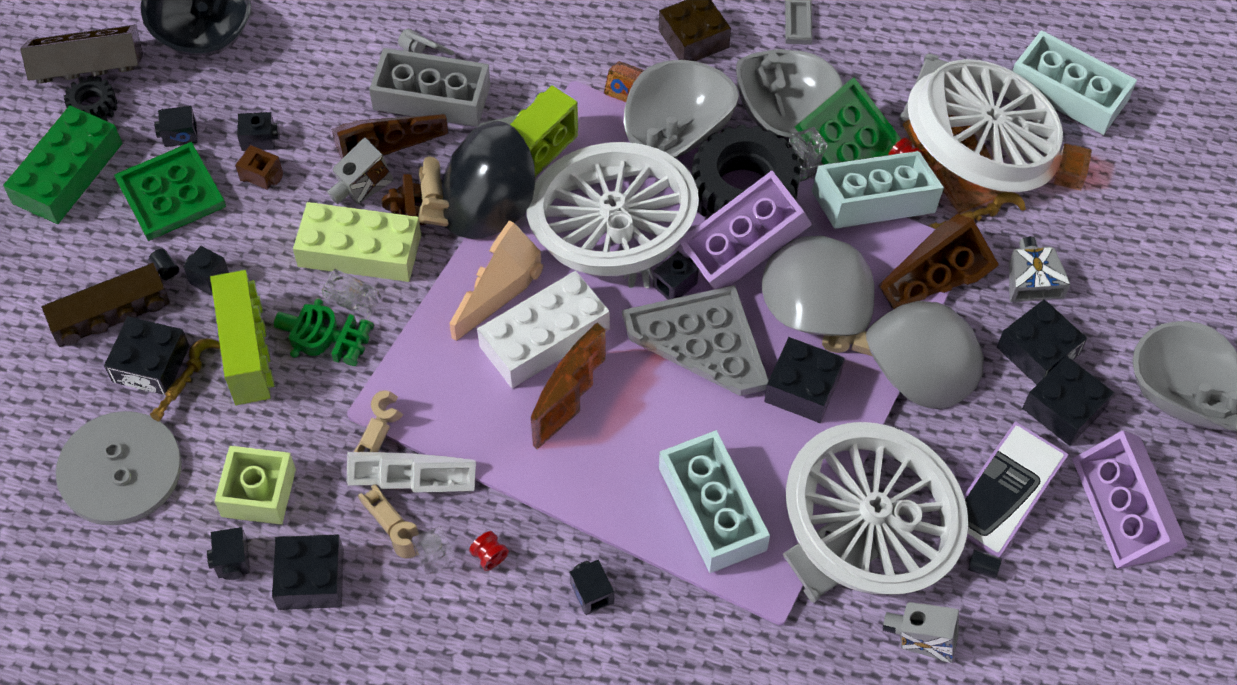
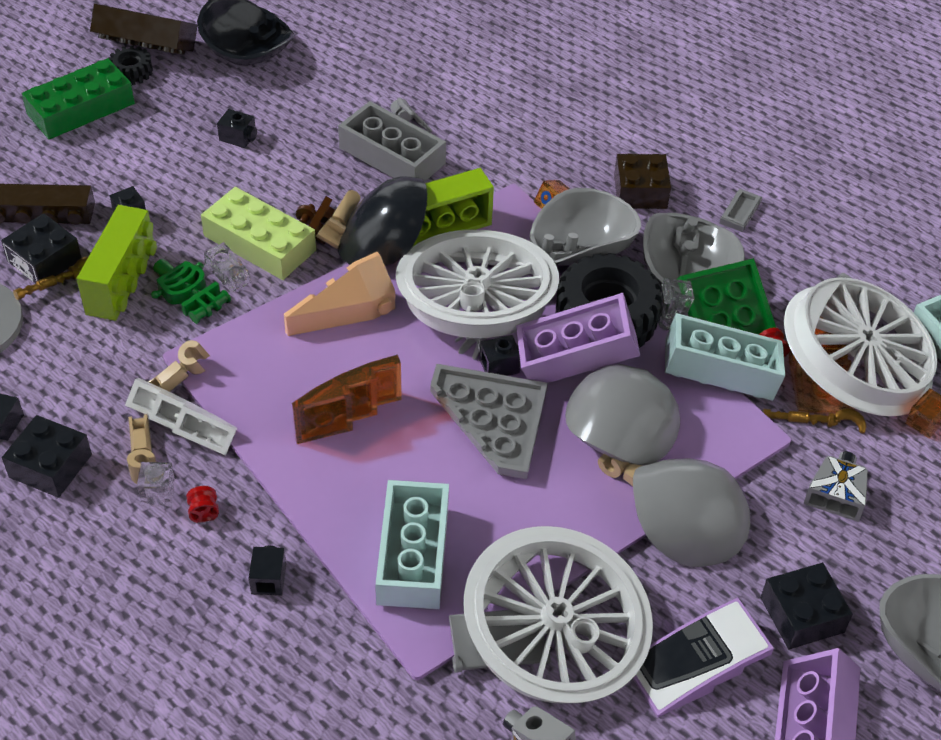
camera: 25 degrees right, 10 degrees down
green plate [114,142,226,241] -> none
black hinge [148,248,180,281] -> none
black brick [154,106,198,147] -> none
yellowish green brick [214,445,296,525] -> none
reddish brown brick [235,145,283,190] -> none
light grey torso [327,138,394,204] -> none
reddish brown wedge [331,114,449,159] -> none
white brick [477,270,610,389] -> none
black brick [764,337,845,423] -> none
reddish brown wedge [878,213,999,309] -> none
black hinge [968,549,1002,579] -> none
black brick [997,299,1087,385] -> none

